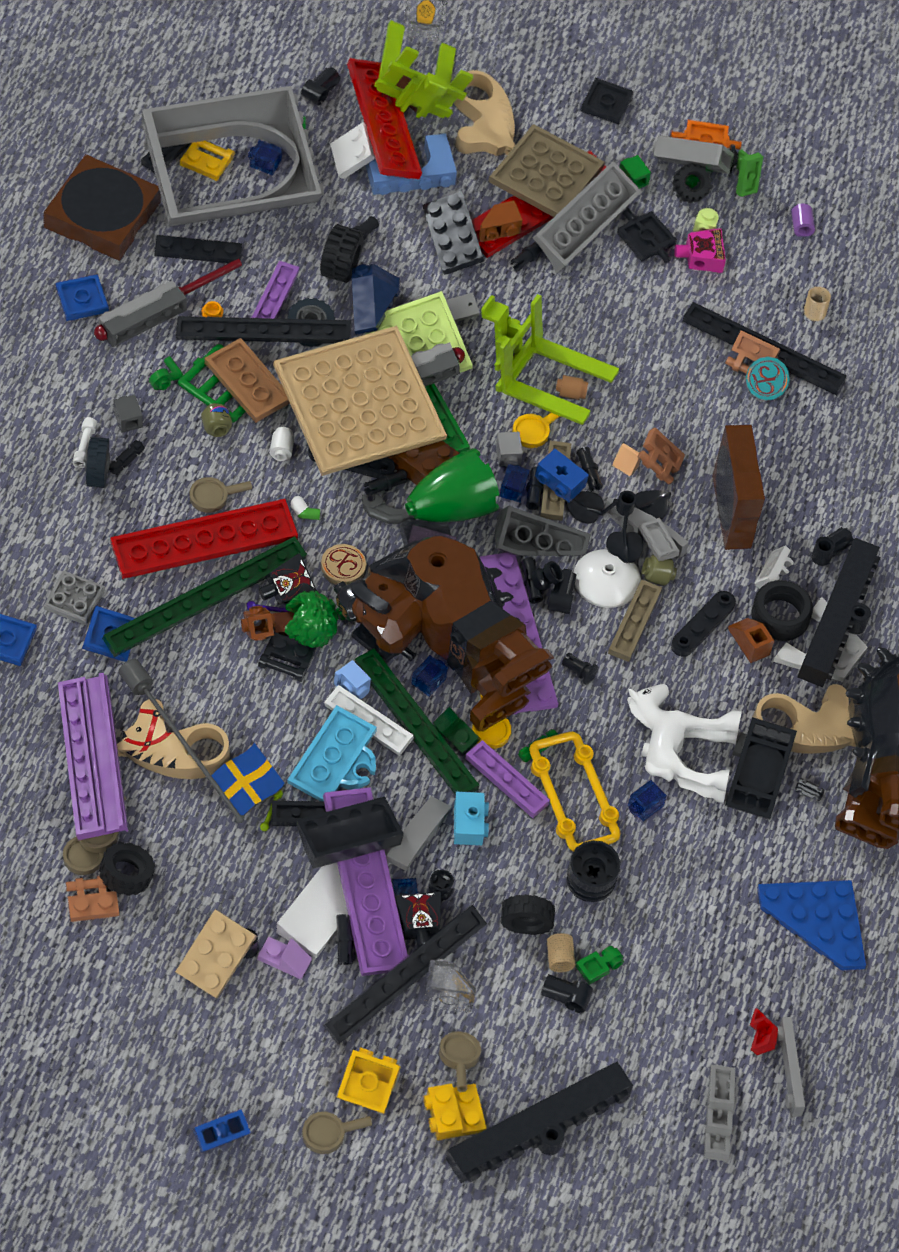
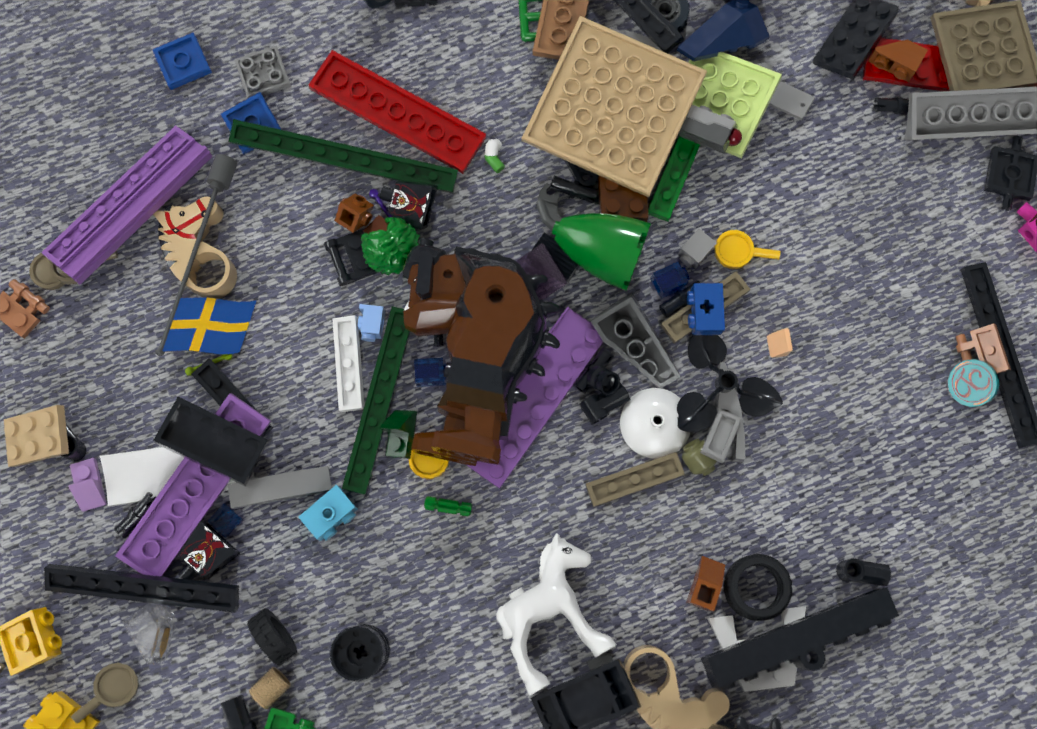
camera: 55 degrees right, 20 degrees up
black tyre [99,842,155,896] -> none
dark tan piece [189,477,252,513] -> none
olive head [201,403,232,437] -> none
white brick [269,427,294,461] -> none
medium azure plate [287,705,377,801] -> none
tan tile [321,544,366,585] -> none
black wheel [428,869,454,901] -> none
medium lavender plate [465,740,550,818] -> none
lime piece [481,294,619,425] -> none
yellow bar [529,731,621,852] -> none
medium nougat brick [555,375,588,400] -> none
black pin [562,653,599,685] -> none
black pin [576,447,603,492] -> none
clear blue brick [628,780,667,822] -> none
nougat plate [638,427,685,485] -> none
black plate [671,591,736,657] -> none
reddish brown tile [712,425,765,550] -> none
white plate [755,545,794,589] -> none

